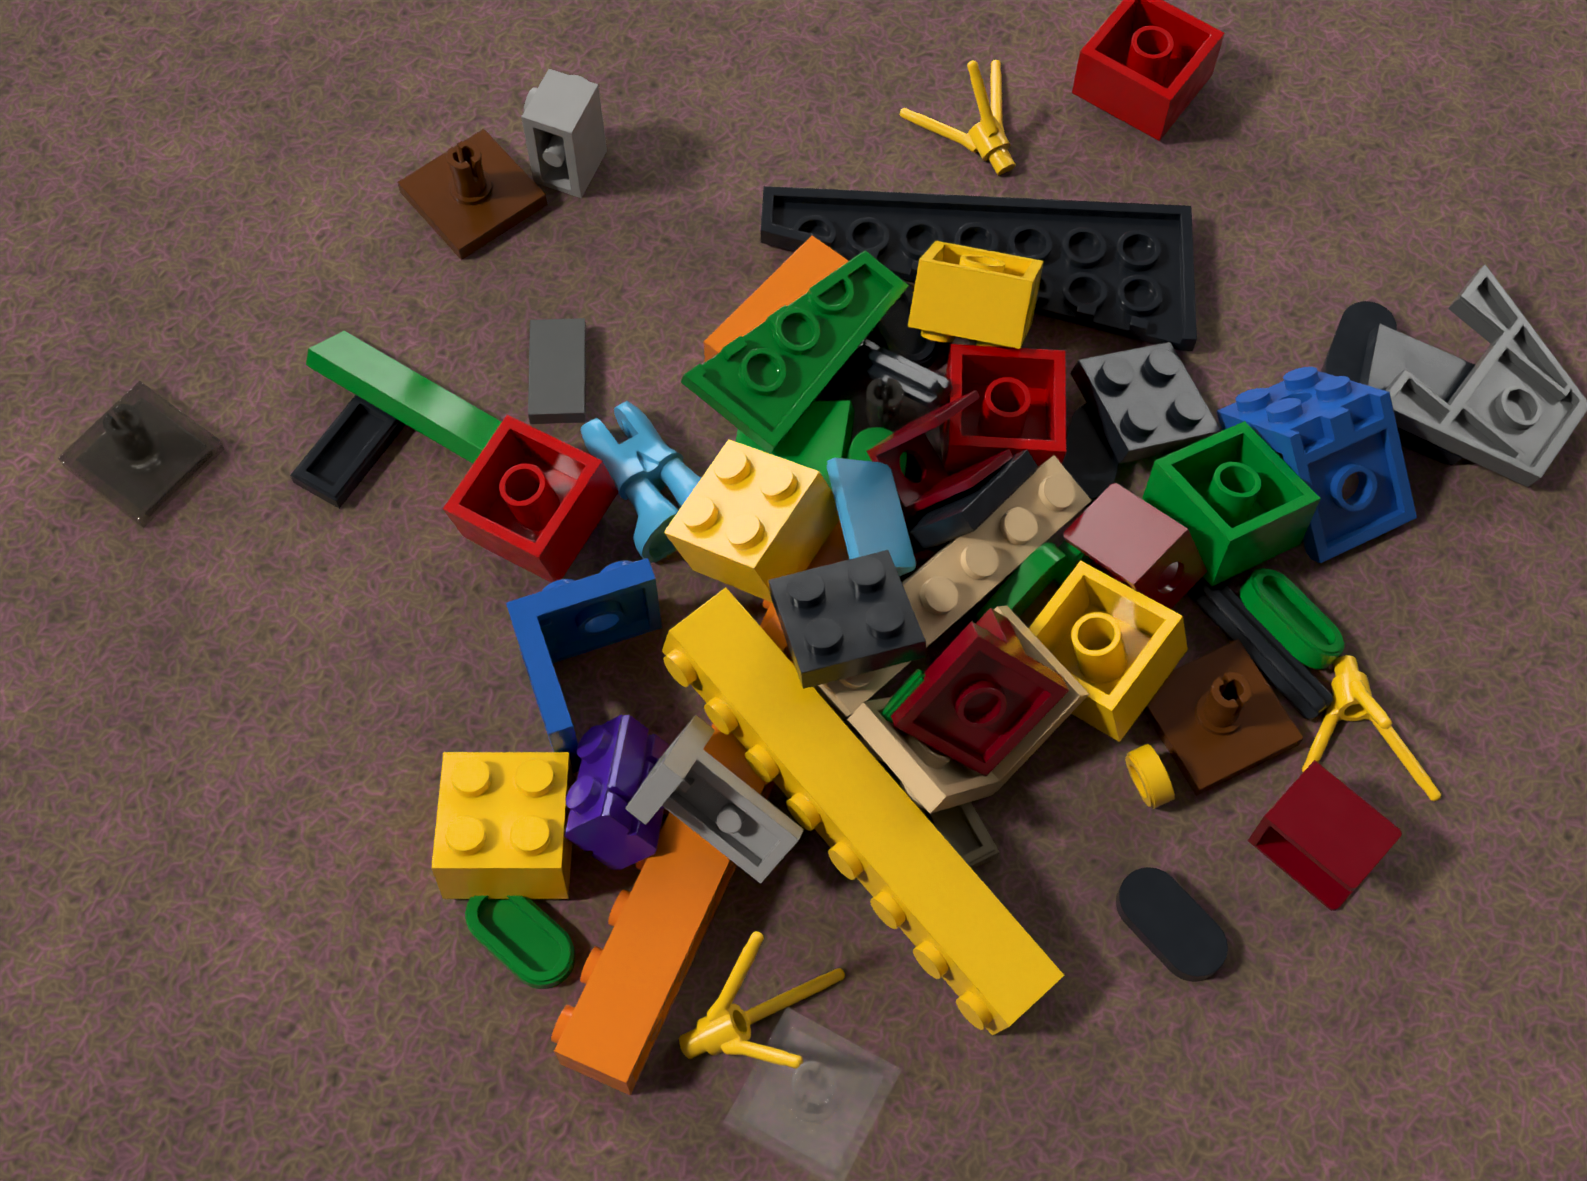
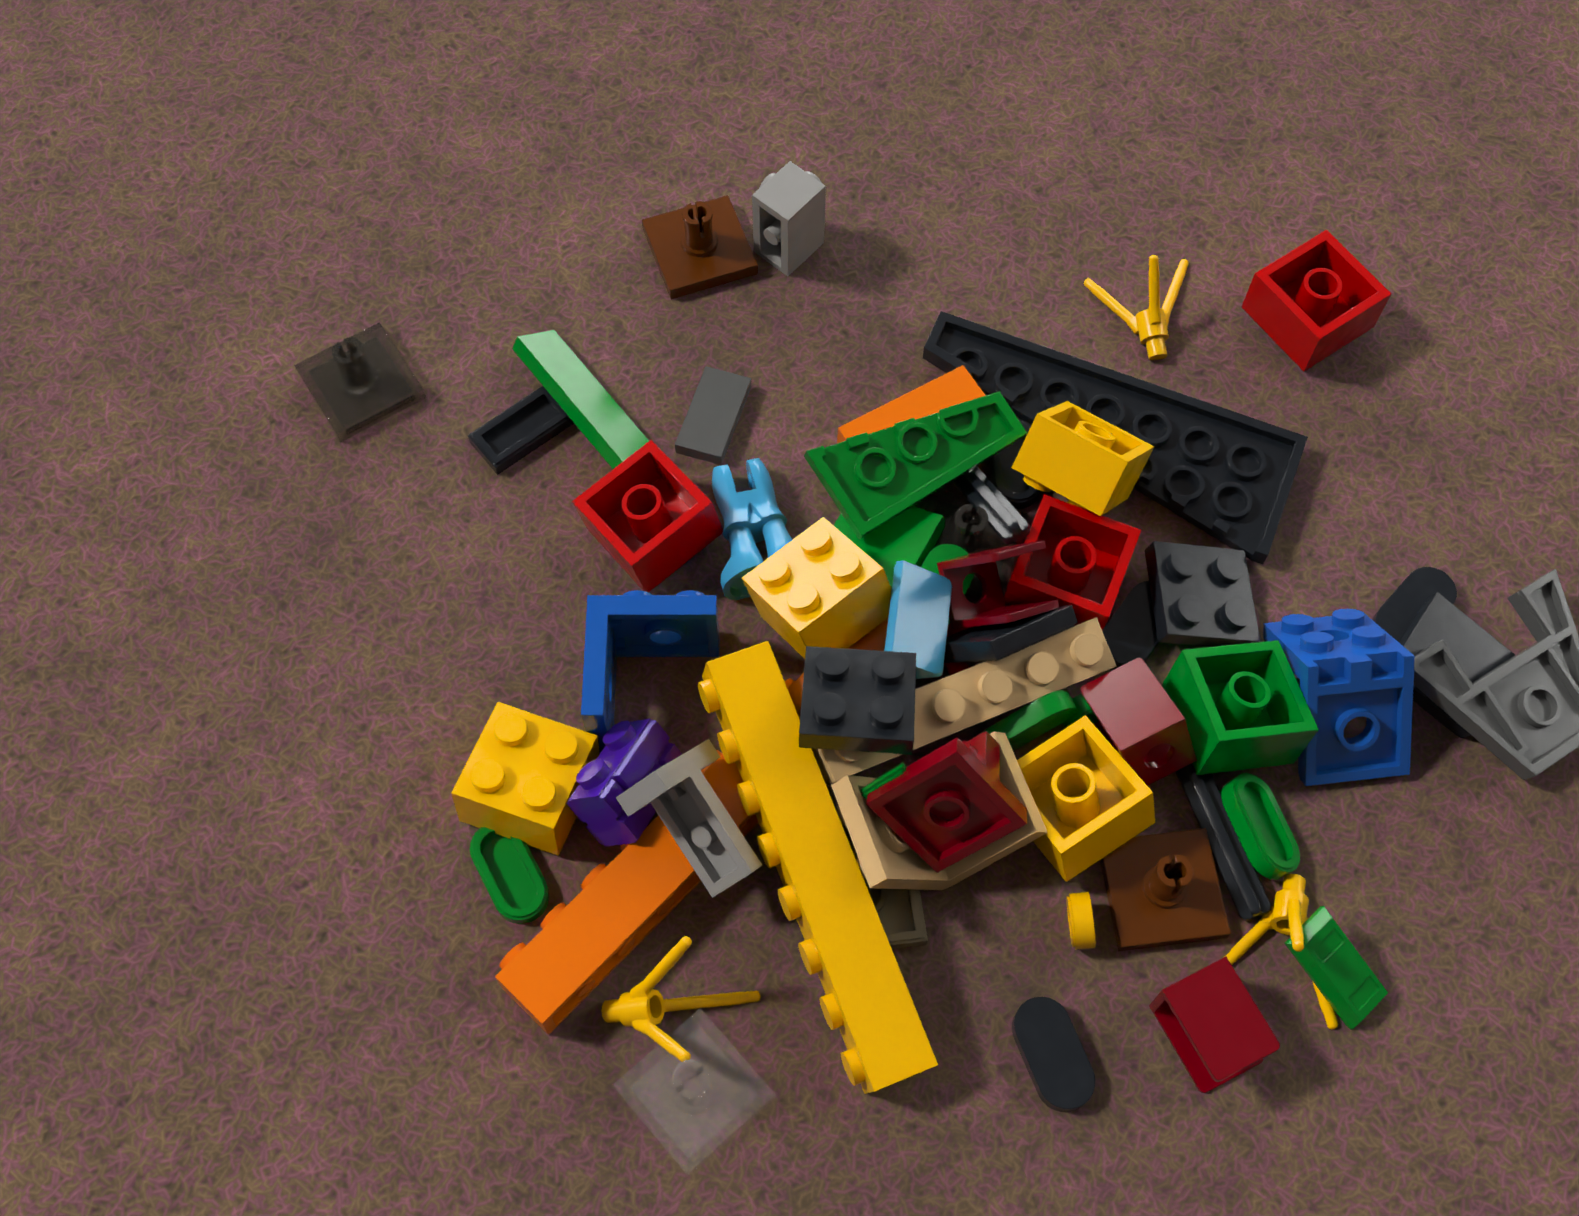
camera: 20 degrees right, 0 degrees up
none -> green tile [1284,906,1388,1030]

